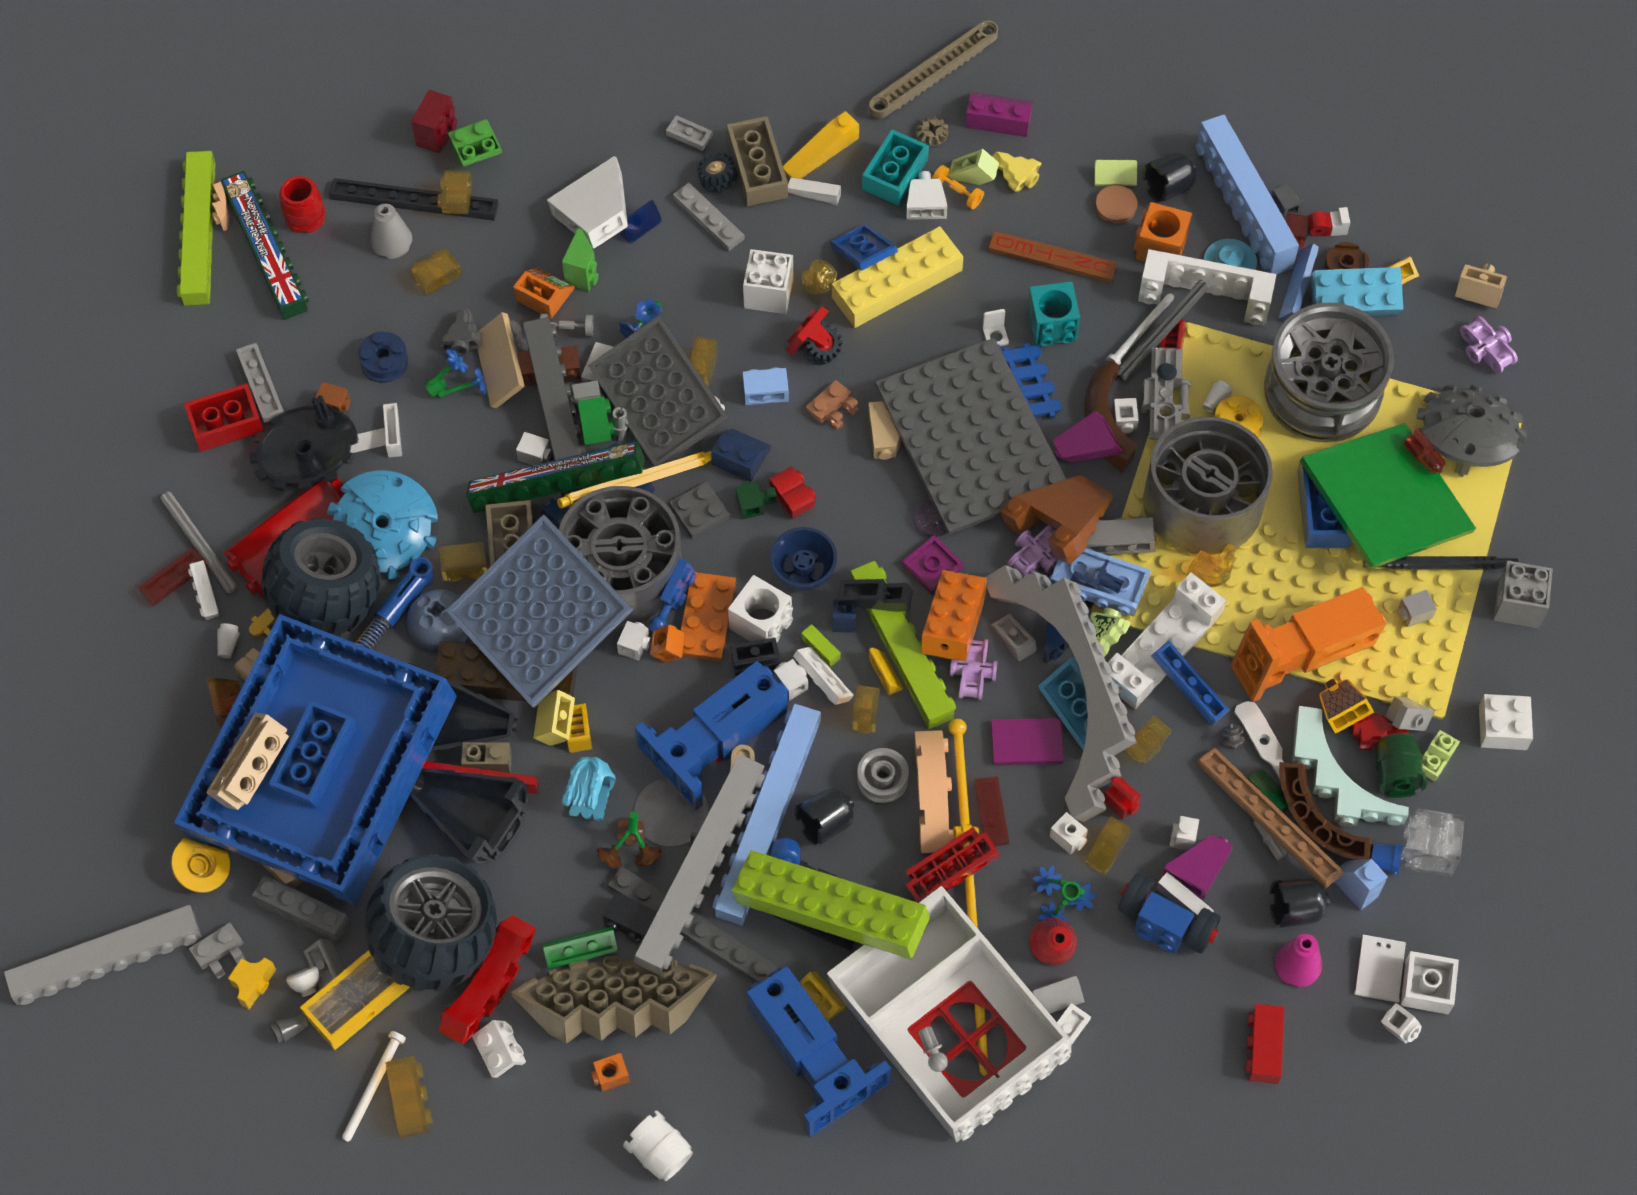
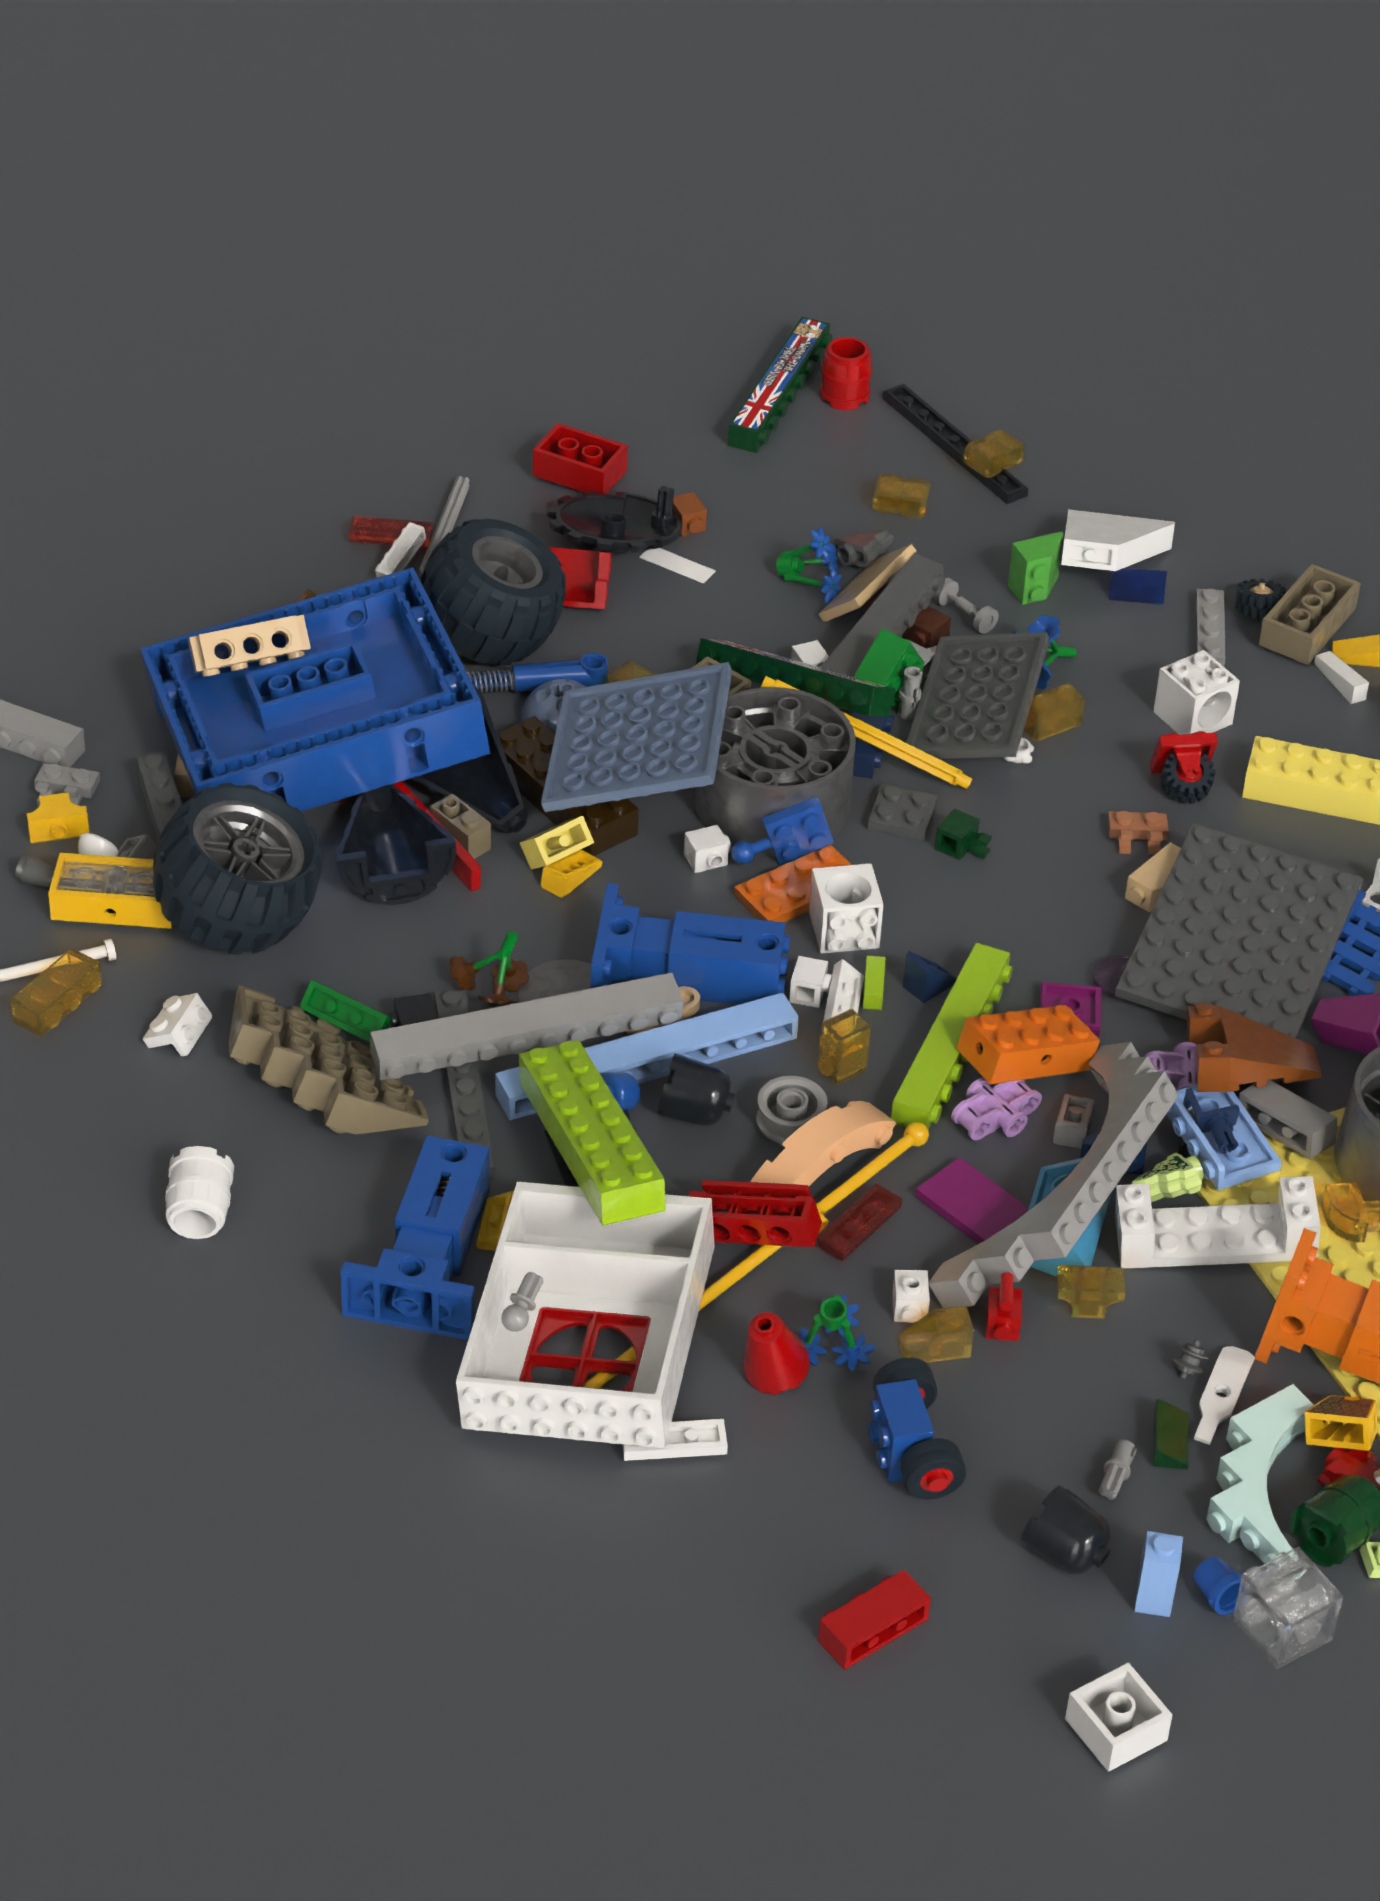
camera: 45 degrees right, 20 degrees down
yellow hat [171,838,230,893] -> none
lime brick [177,151,216,306] -> none
light nougat slope [212,182,230,231] -> none
light grey plate [236,342,284,423] -> none
dark azure piece [327,470,438,580] -> none
dark blue wheel [358,331,408,383] -> none
light grey cone [370,204,413,259] -> none
white piece [383,403,402,458] -> none
dark red brick [411,90,457,153] -> none
red brick [439,915,536,1045] -> none
bright green slope [448,119,503,167] -> none
orange slope [513,268,575,319] -> none
medium azure piece [562,757,616,821] -> none
orange brick [591,1053,630,1092] -> none
orange brick [650,625,685,663] -> none
light grey plate [666,115,713,151] -> none
dark blue slope [711,429,771,482] -> none
black brick [730,637,780,676] -> none
light blue brick [743,367,789,405] -> none
red brick [769,466,816,519] -> none
dark blue piece [770,527,837,590] -> none
clear yellow hair [802,260,837,295] -> none
blue tile [830,223,898,271] -> none
black slope [837,579,913,612] -> none
yellow slope [869,648,903,696] -> none
light grey slope [1032,976,1085,1014] -> none
blue brick [1151,640,1229,726] -> none
white piece [1156,872,1214,918] -> none
magenta slope [1162,835,1233,900] -> none
white brick [1169,816,1199,851] -> none
medium nougat tile [1197,748,1344,888] -> none
dark pink cone [1274,934,1322,988] -> none
reddish brown brick [1279,762,1374,860] -> none
white container [1354,935,1406,1003] -> none
white brick [1381,1003,1422,1044] -> none

